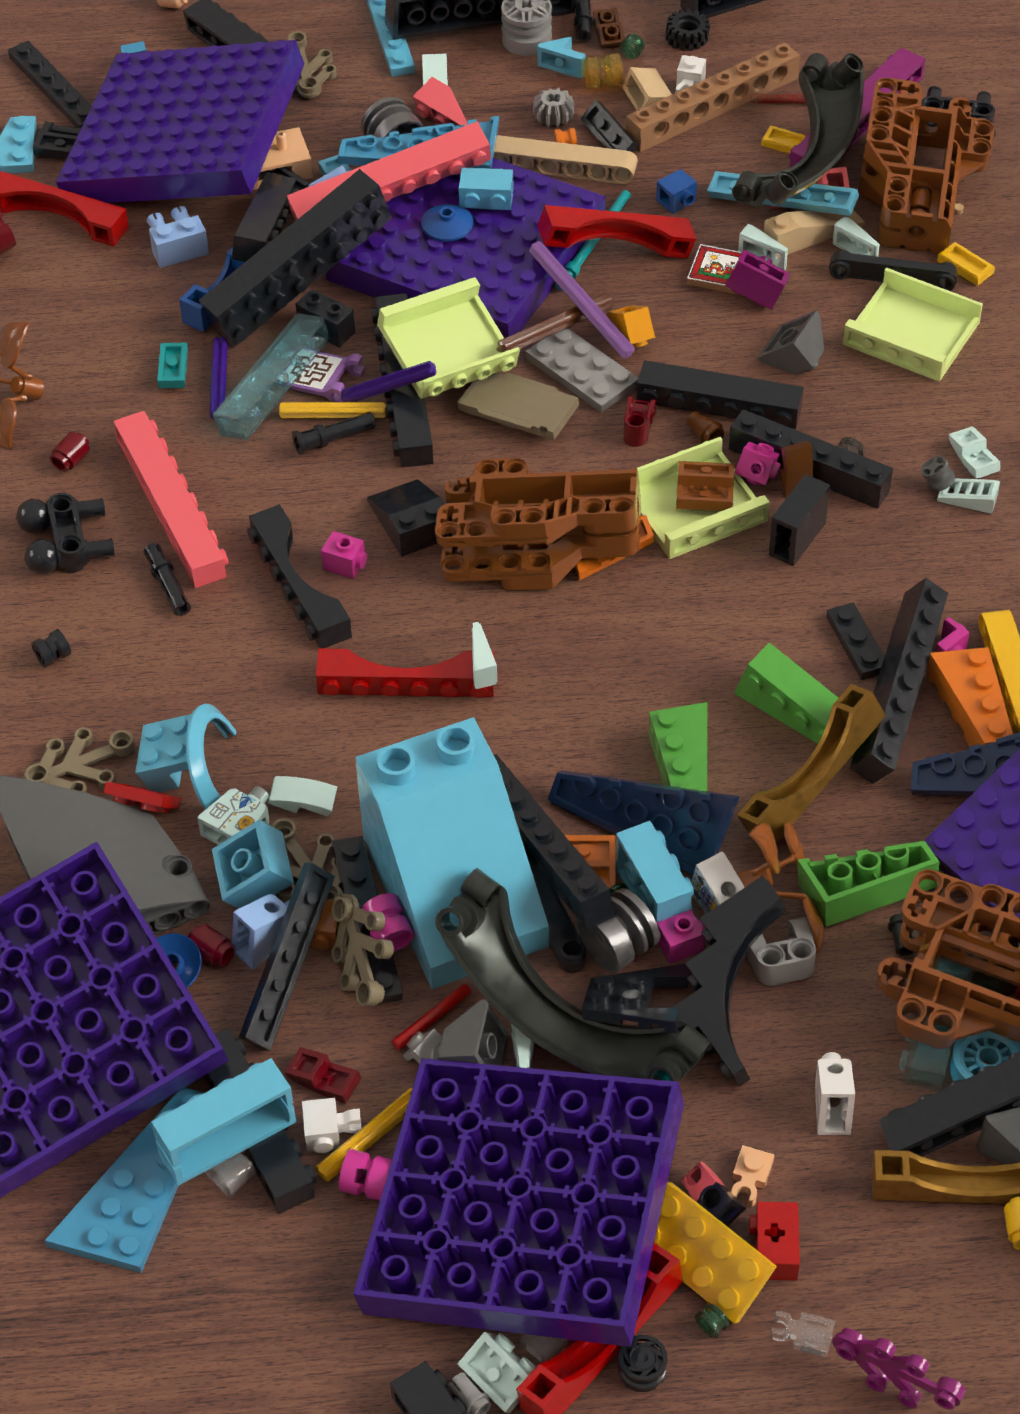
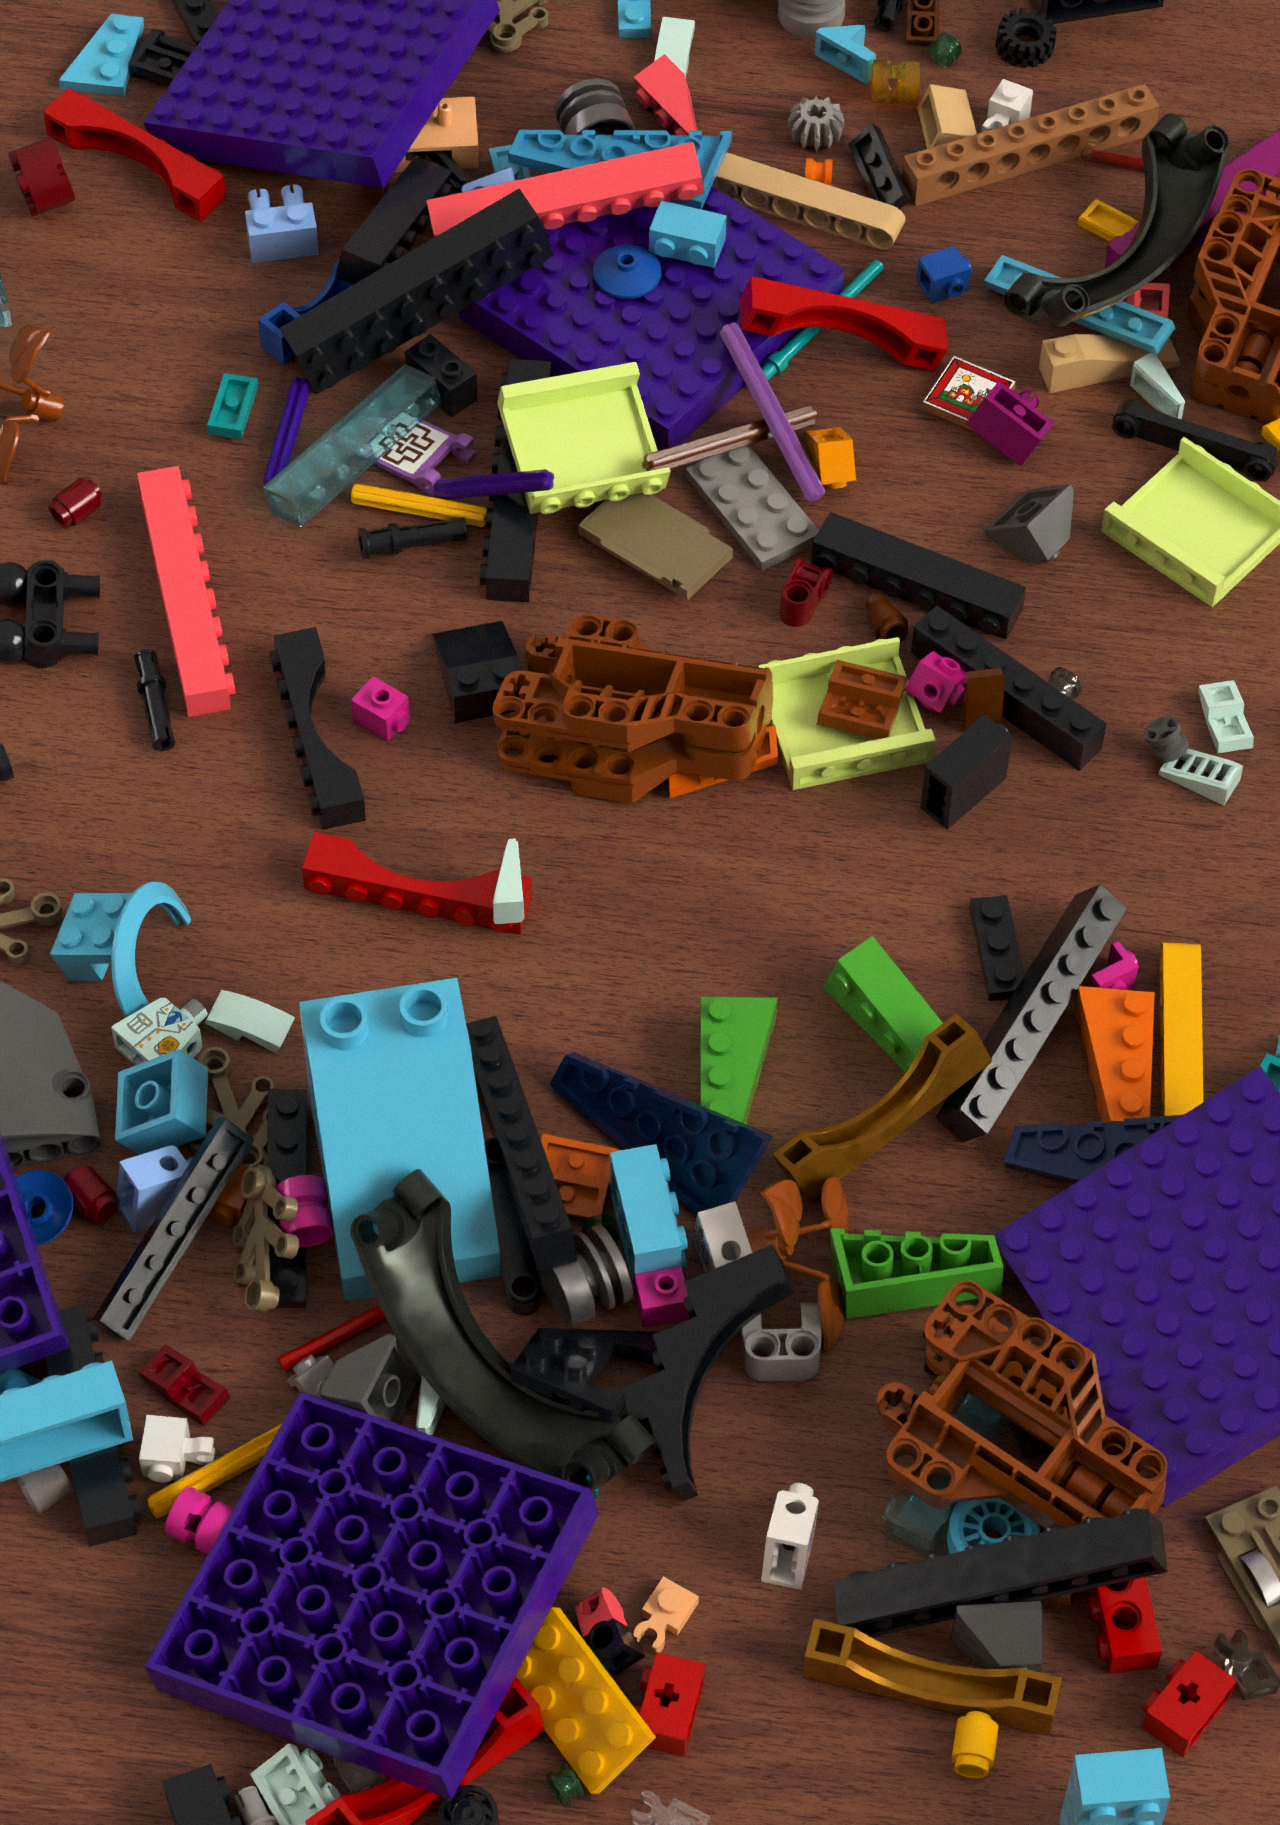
camera: 10 degrees right, 5 degrees up
red plate [103,781,182,813] -> none
light aqua slope [738,224,788,270] -> none

